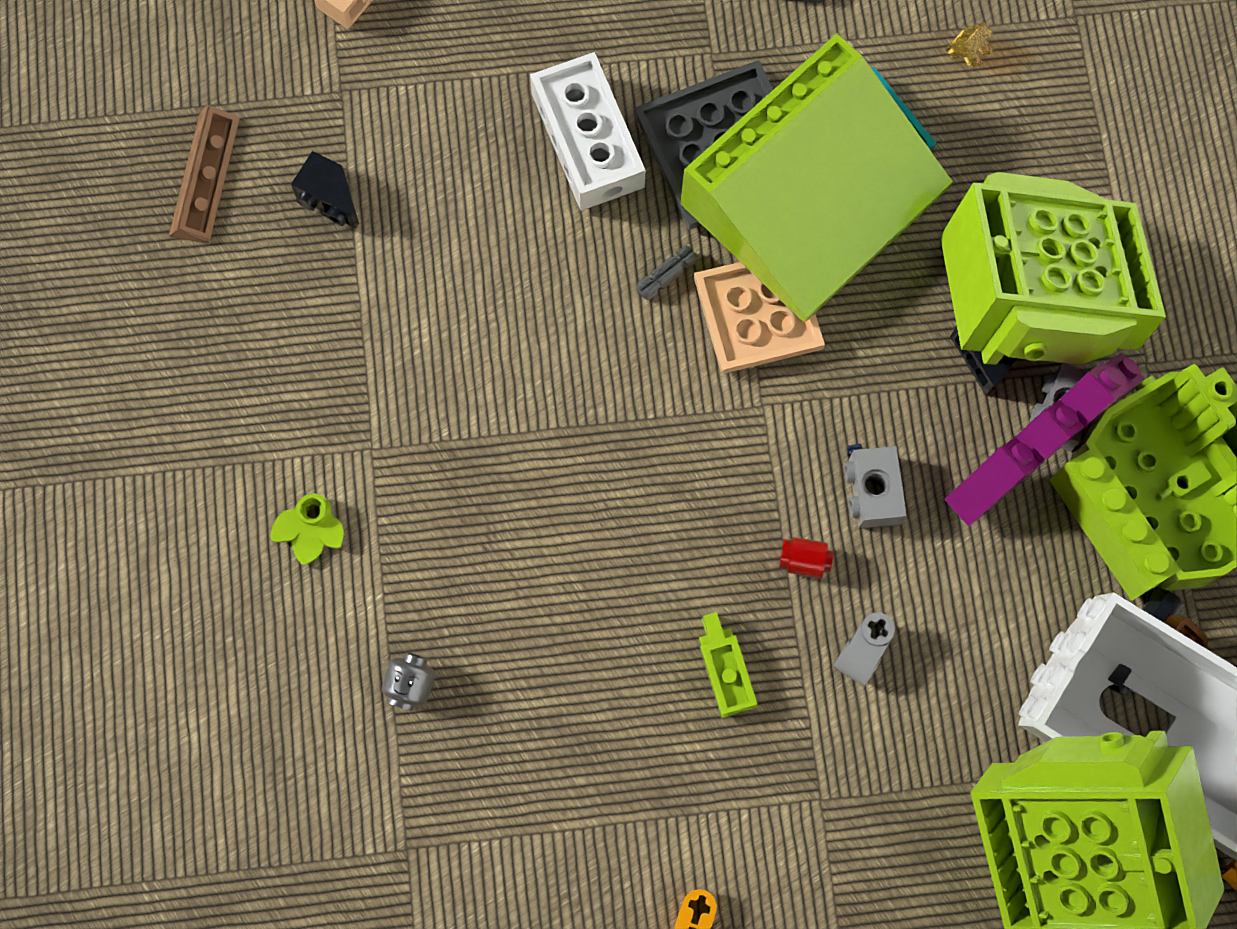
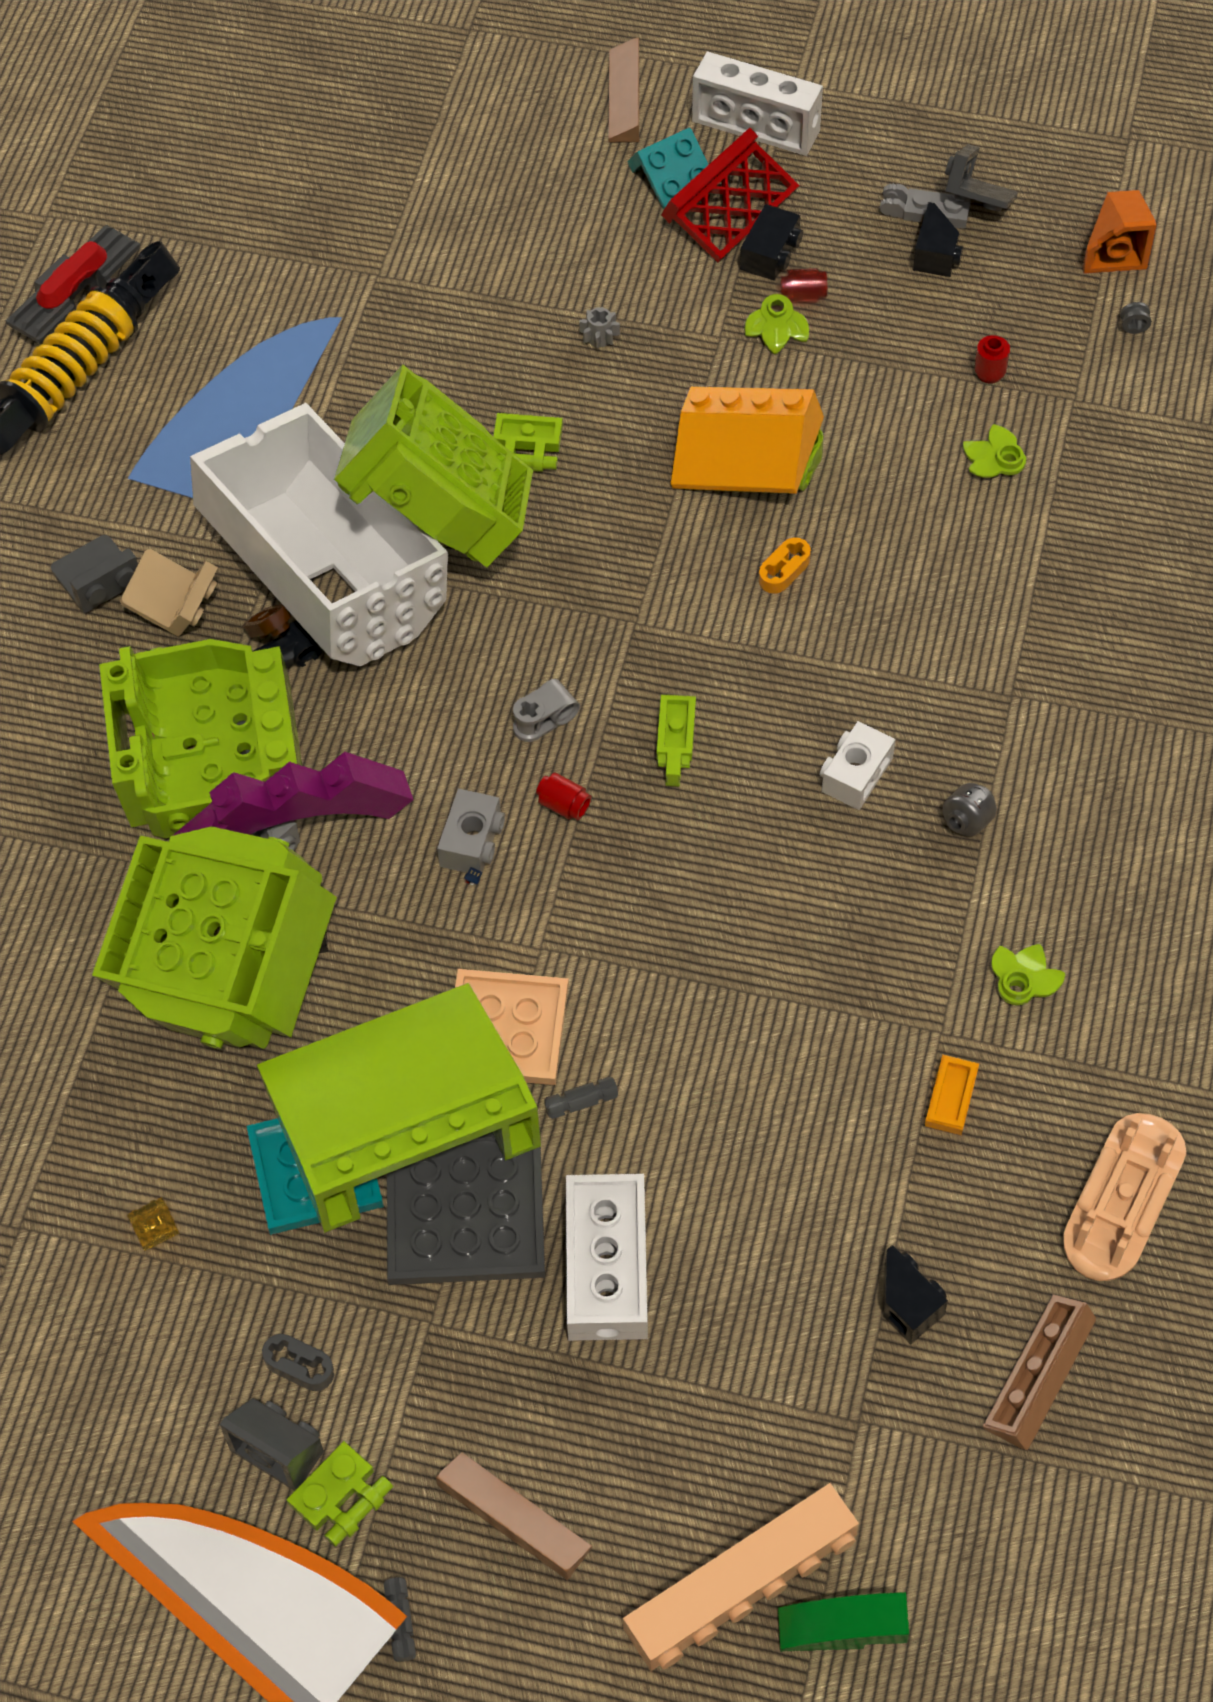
camera: 155 degrees left, 15 degrees down
none -> white brick [820,721,896,810]
none -> light orange tile [925,1054,979,1136]
none -> light nougat piece [1063,1113,1186,1281]

